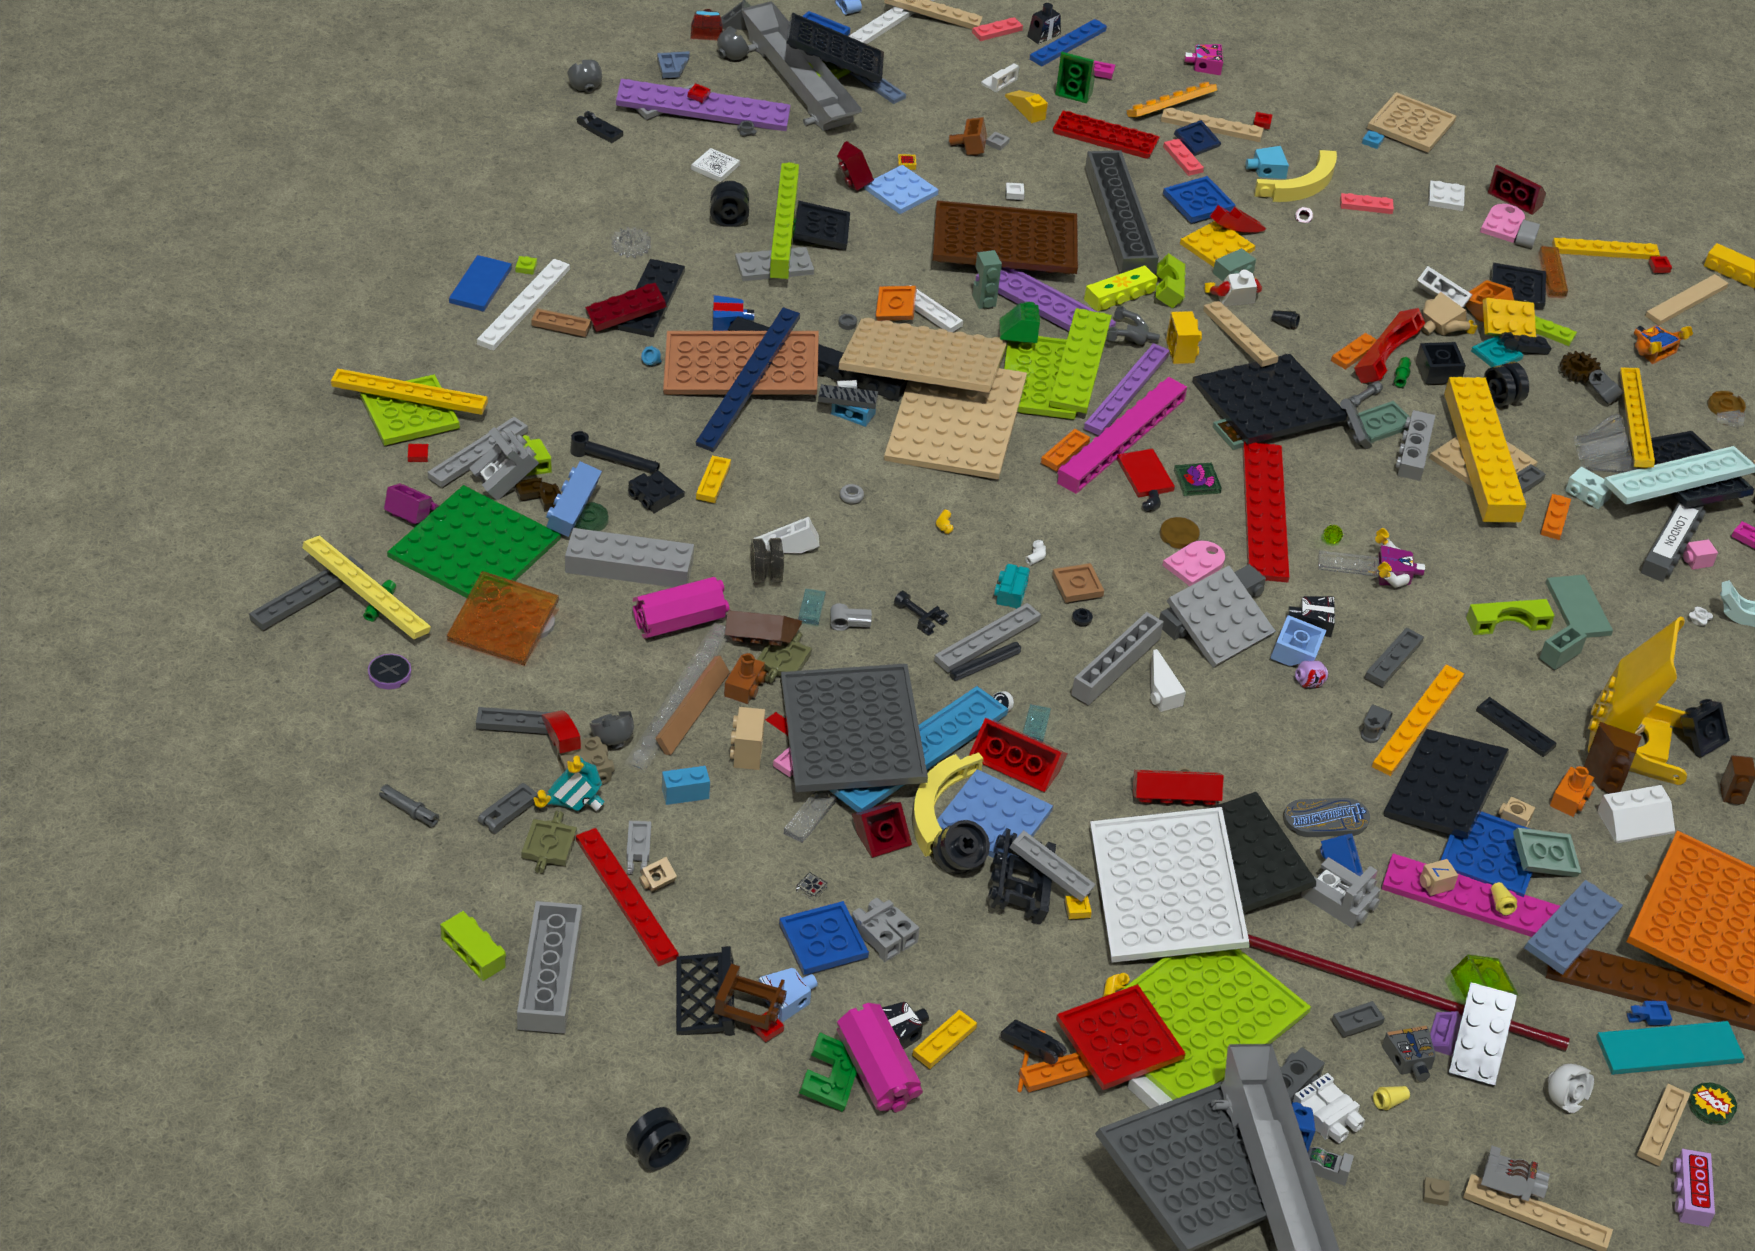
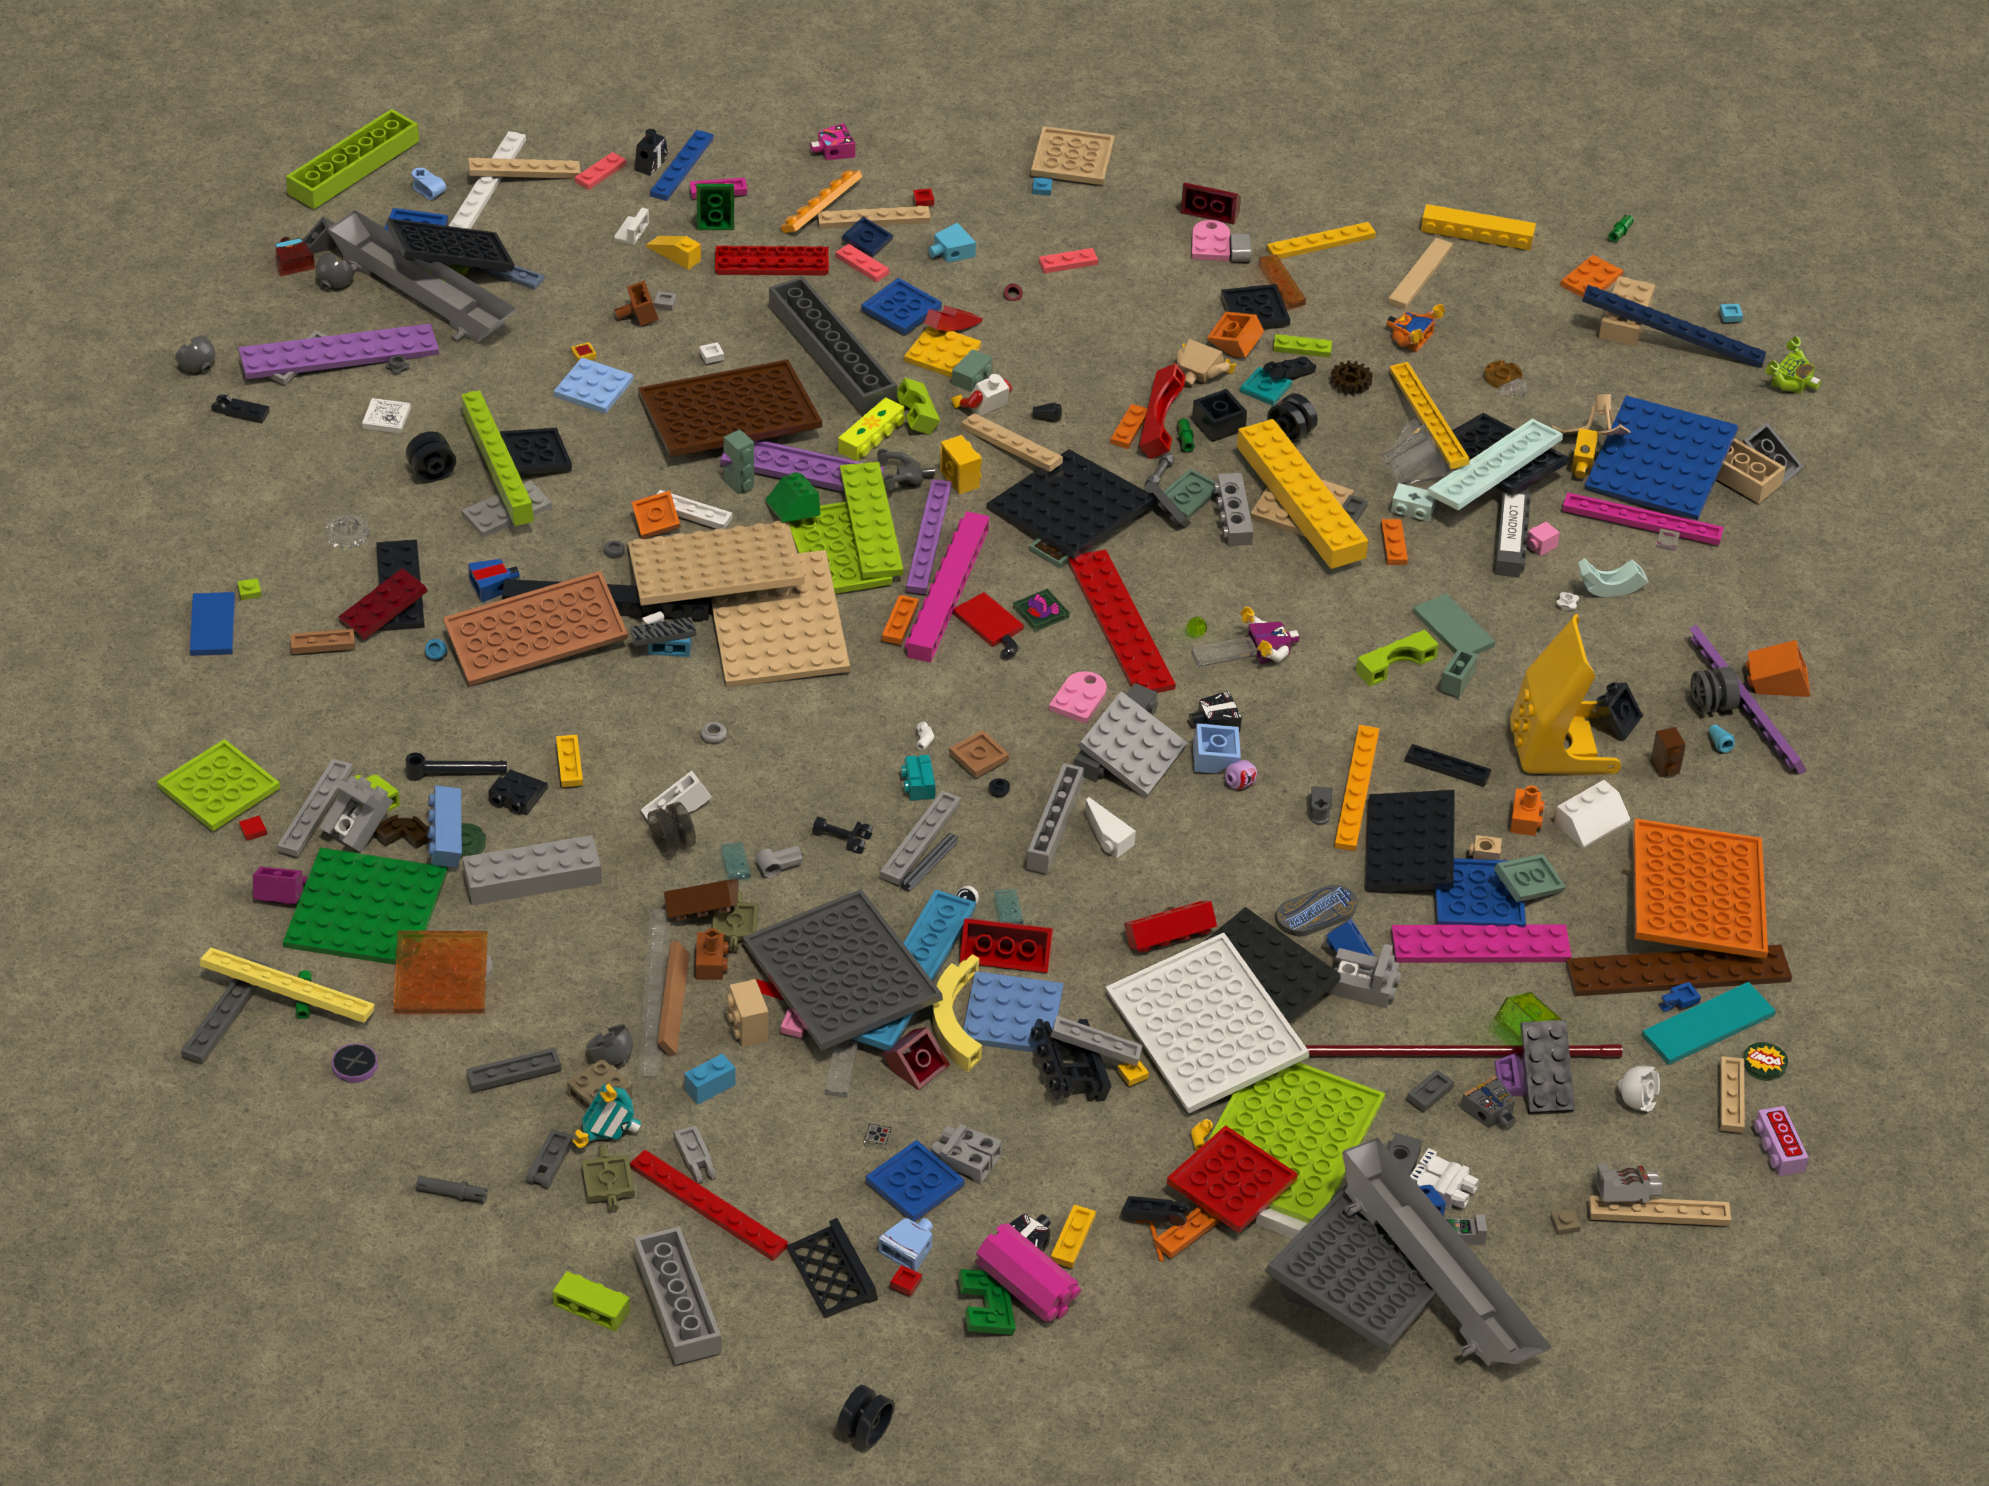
camera: 20 degrees left, 0 degrees up
yellow plate [331,368,488,415] -> none
white plate [477,259,570,351] -> none
red slope [542,710,581,754] -> none
dark pink brick [633,577,730,638] -> none
tan brick [639,857,677,892] -> none
sand blue wing [657,51,690,78] -> none
red tile [687,83,711,103] -> none
dark blue plate [696,307,800,452] -> none
reddish brown panel [714,964,787,1030] -> none
dark red slope [837,141,874,191] -> none
black wheel [932,820,990,874] -> none
yellow arm [936,509,954,534] -> none
pearl gold tile [1160,517,1200,549] -> none
light yellow arch [1254,150,1337,202] -> none
dark grey plate [1365,627,1424,687] -> none
light yellow cone [1373,1086,1410,1110] -> none
white slope [1417,266,1472,307] -> none
tan brick [1420,859,1458,896] -> none
white plate [1428,181,1465,211] -> none
yellow plate [1483,298,1536,337] -> none
light yellow cone [1491,882,1517,915] -> none
sand blue plate [1524,880,1623,975] -> none
reddish brown slope [1584,722,1642,793] -> none
dark grey piece [1589,370,1624,405] -> none
red plate [1648,256,1672,273] -> none

